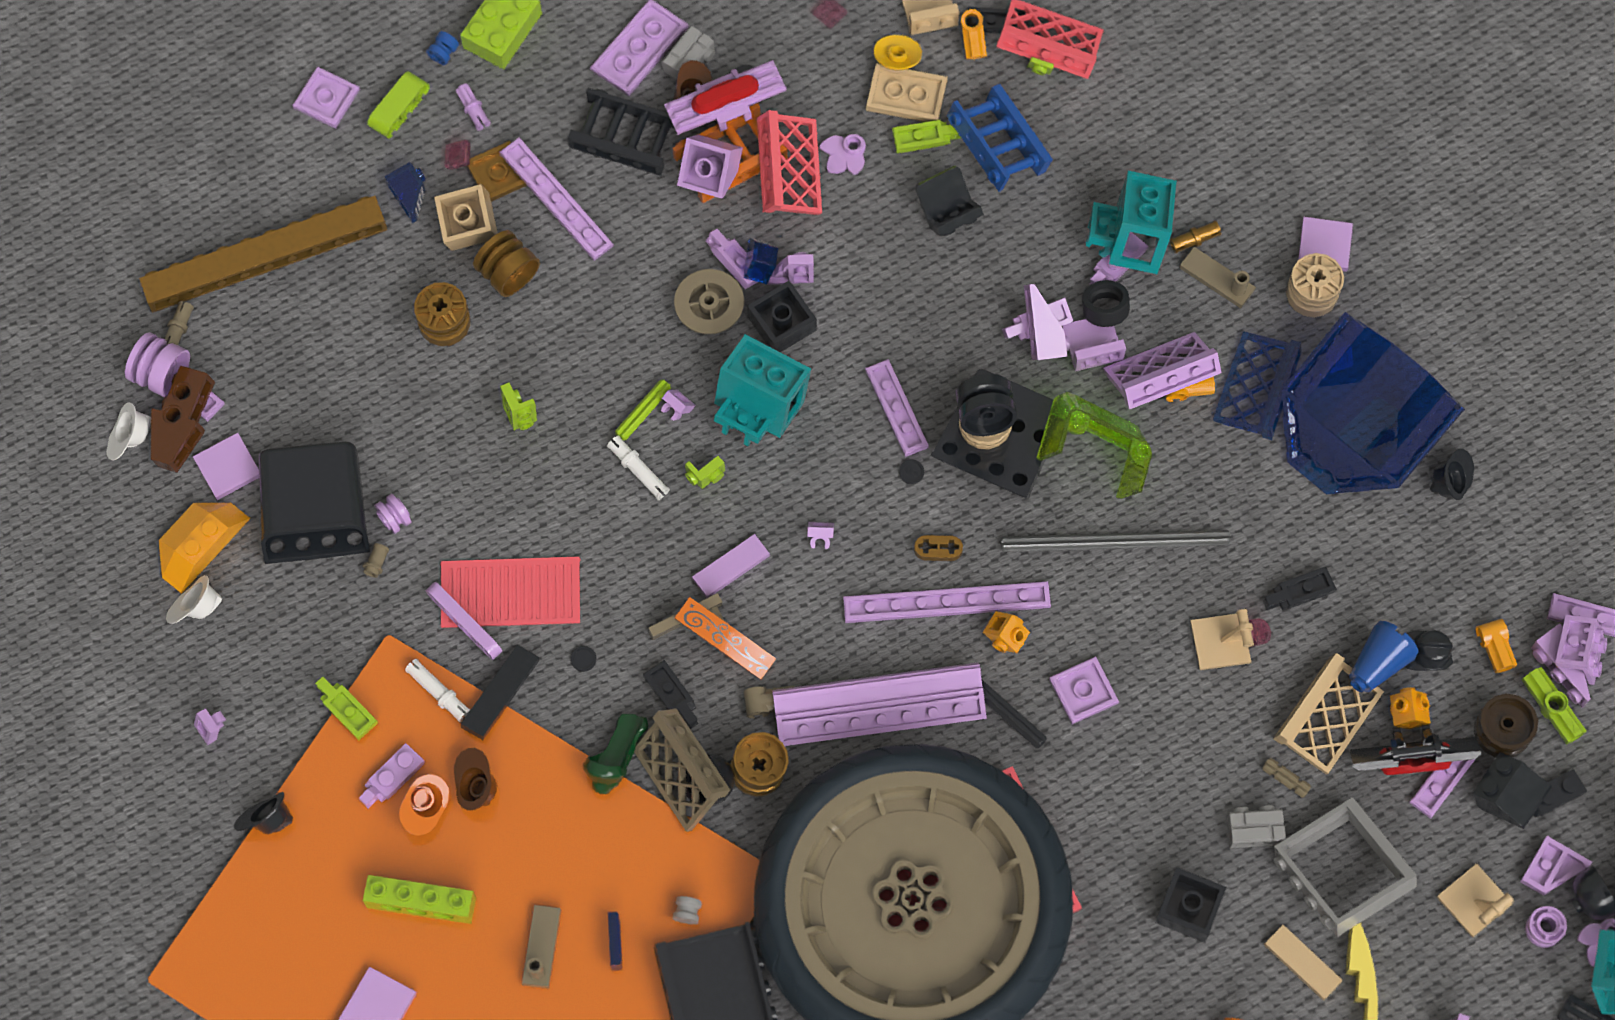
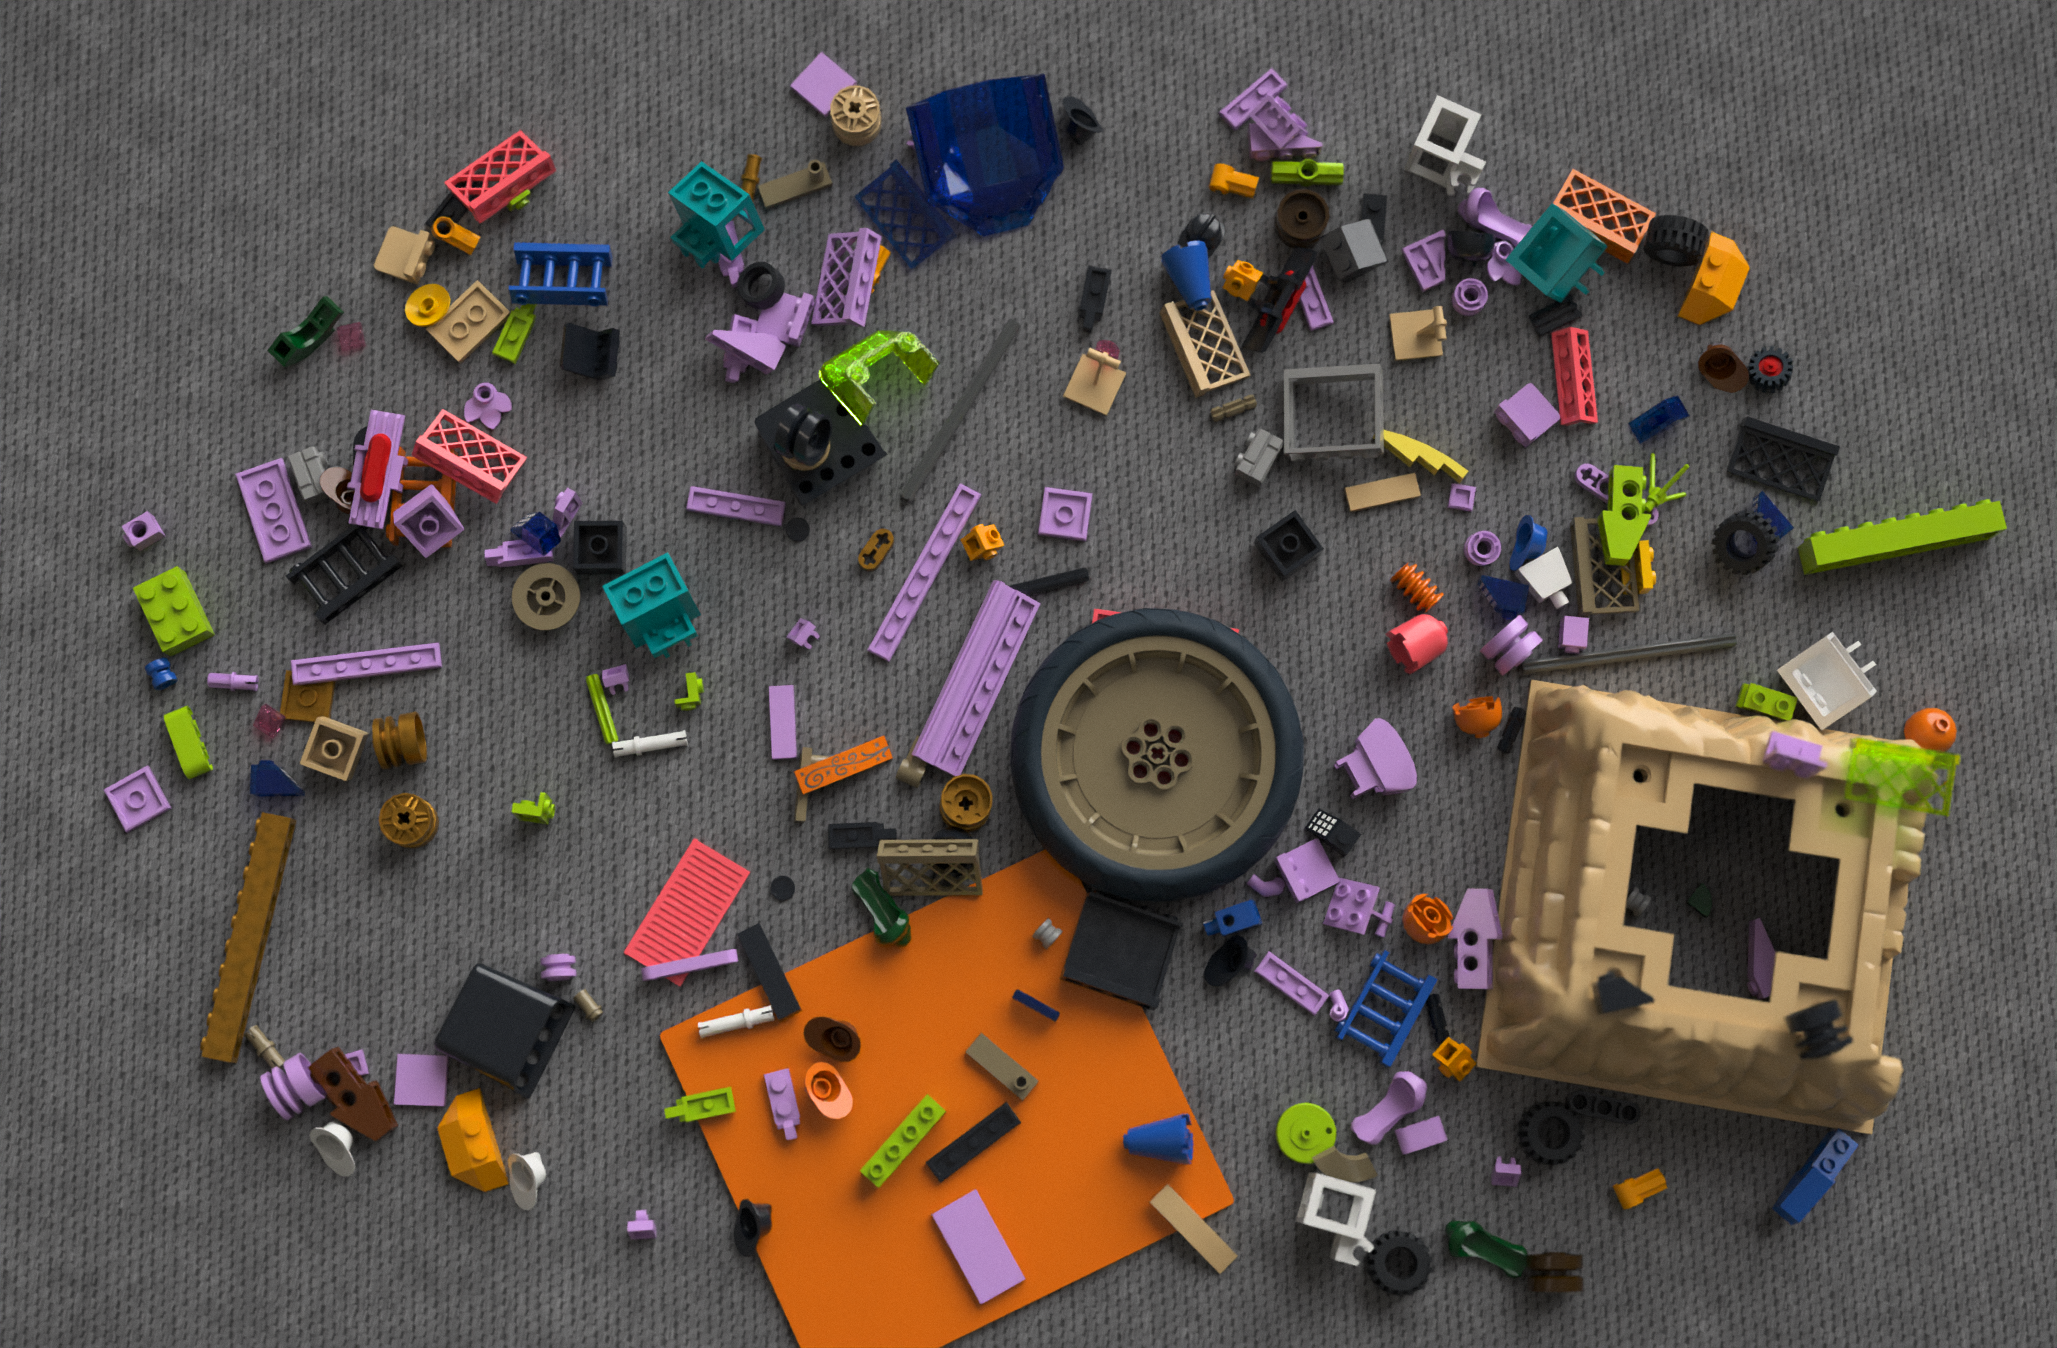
camera: 60 degrees left, 10 degrees up
none -> black tile [926,1102,1021,1183]

